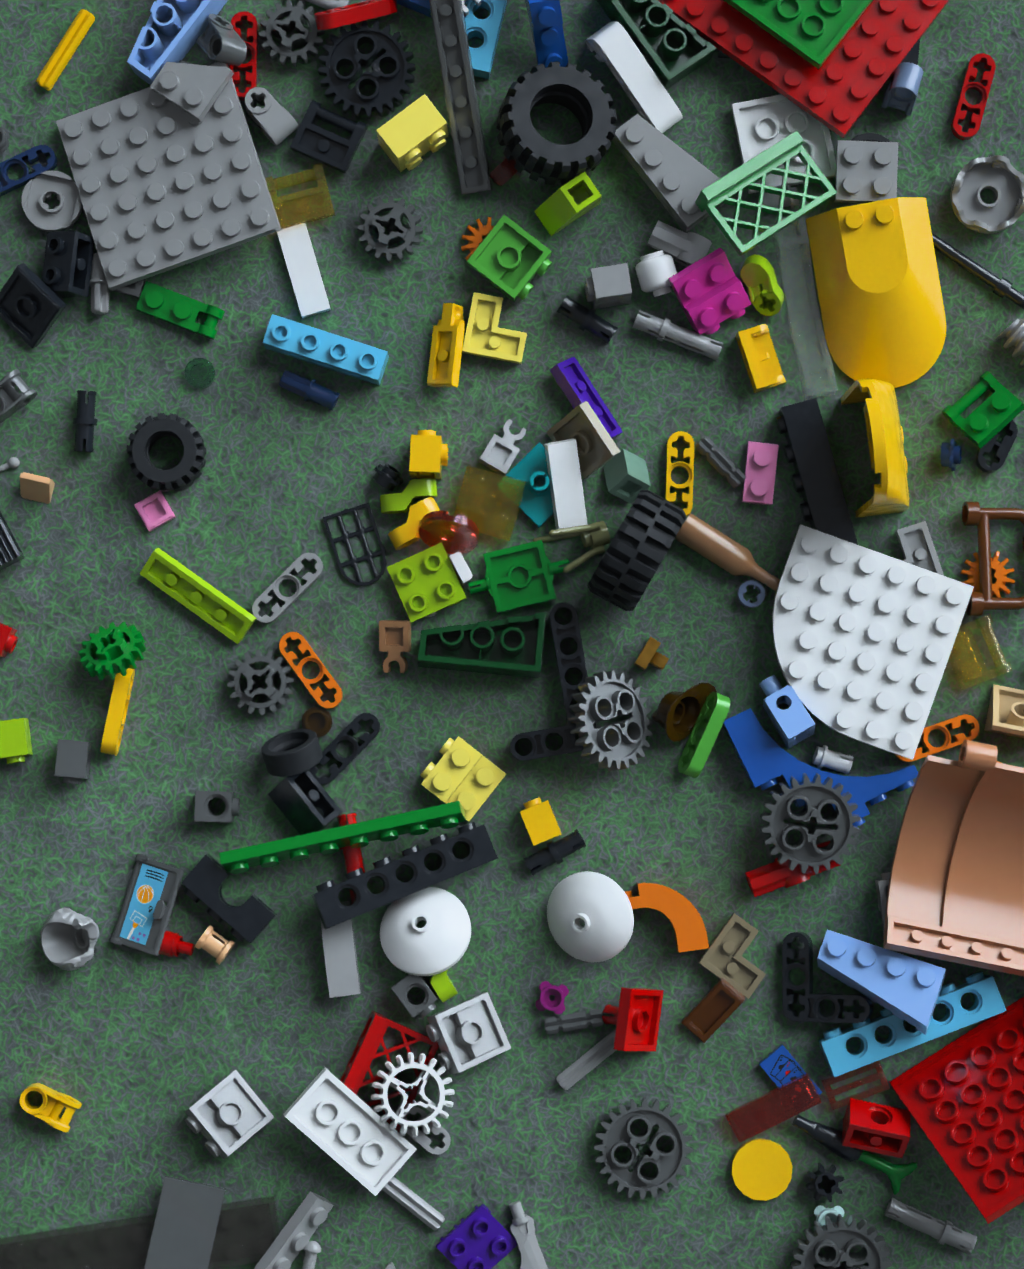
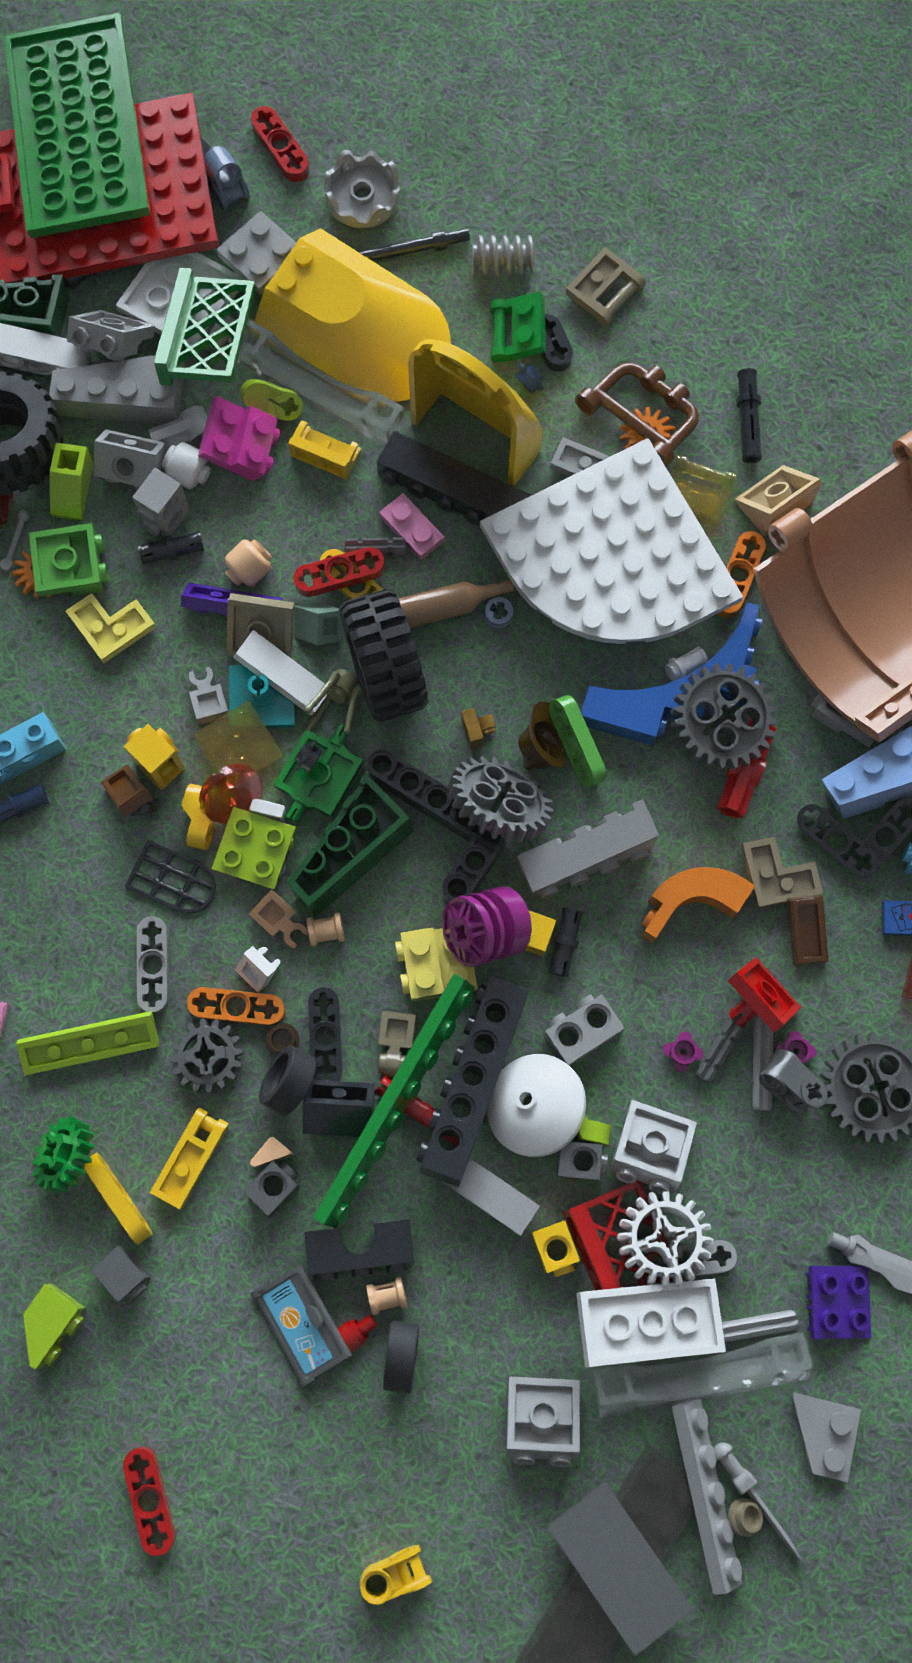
camera: 45 degrees left, 10 degrees down
light grey hair [41,908,99,971] -> none
lime piece [380,478,438,514] -> none
yellow hinge [427,303,465,387] -> none
white dish [547,871,634,962] -> none
light grey pin [632,309,723,361] -> none
light blue torso [759,675,815,749] -> none
none -> light grey hinge [0,510,30,572]
none -> light grey plate [67,310,155,361]
none -> light grey brick [93,429,166,489]
none -> reddish brown tile [101,765,153,817]
none -> yellow plate [150,1107,229,1210]
none -> light nougat head [225,539,272,587]
none -> white tile [235,946,280,993]
none -> light nougat slope [250,1137,295,1168]
none -> red beam [293,547,385,597]
none -> black plate [294,740,323,773]
none -> light nougat bush [307,912,345,947]
none -> dark tan plate [378,1011,416,1078]
none -> black tyre [383,1321,420,1393]
none -> magenta wheel [442,886,532,967]
none -> light grey wedge [516,799,659,900]
none -> yellow brick [531,1220,580,1277]
none -> light grey brick [544,994,625,1066]
none -> clear arch [592,1332,813,1418]
none -> dark grey piece [759,1049,827,1113]
none -> magenta plate [775,1031,816,1064]

